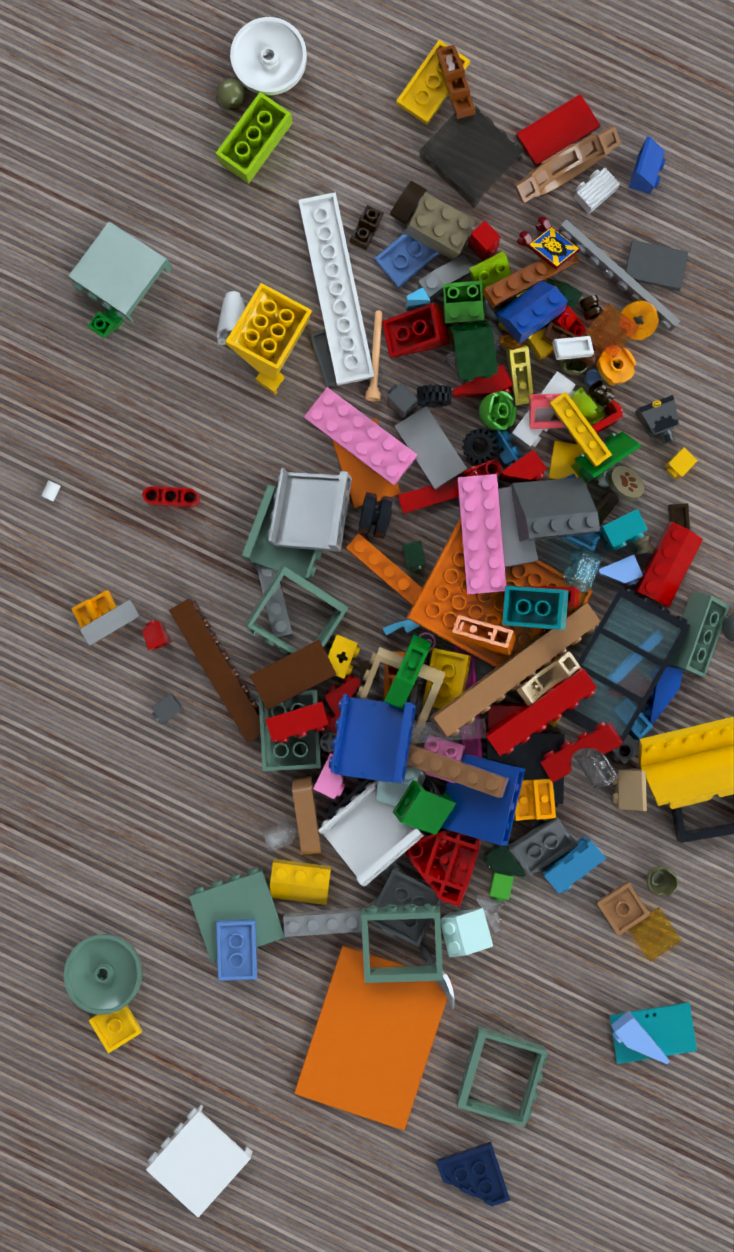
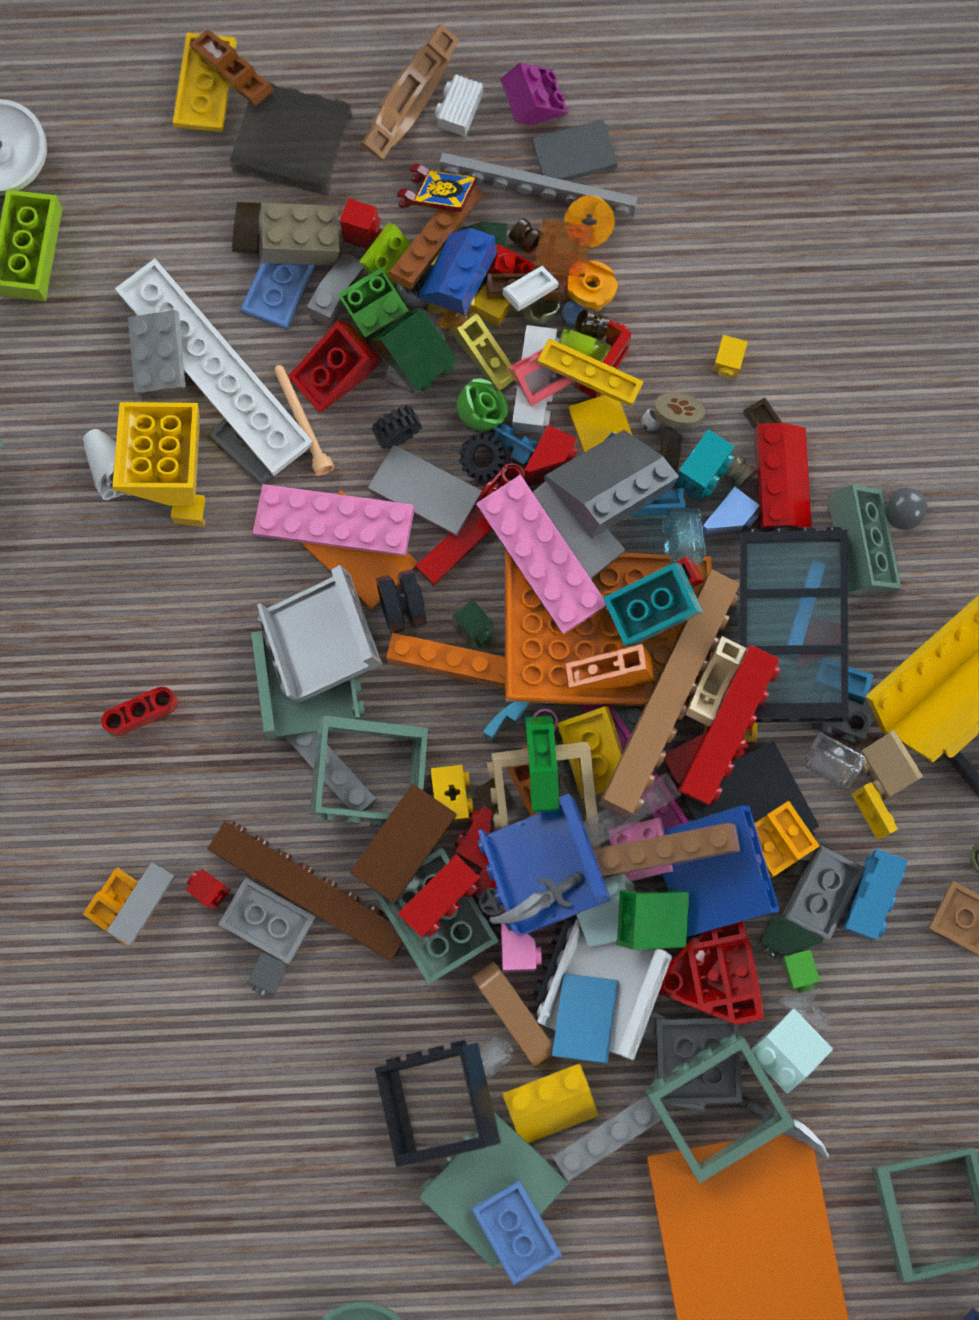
camera: 30 degrees left, 10 degrees down
dark brown slope [350,205,384,250] -> none
dark grey brick [387,382,418,420] -> none
medium azure slope [405,288,430,310] -> none
red slope [451,364,513,398] -> none
red tile [516,94,601,167] -> none
red arch [540,721,623,783] -> none
green slope [571,431,641,484] -> none
blue slope [628,136,666,194] -> none
dark grey torso [635,395,679,444] -> none
blue slope [644,665,683,723] -> none
none -> light grey plate [128,310,185,394]
none -> light grey plate [218,877,316,965]
none -> black window [375,1040,501,1167]
none -> piece [489,872,583,924]
none -> magenta slope [500,62,568,125]
none -> dark azure tile [552,974,619,1064]
none -> yellow plate [851,782,898,841]

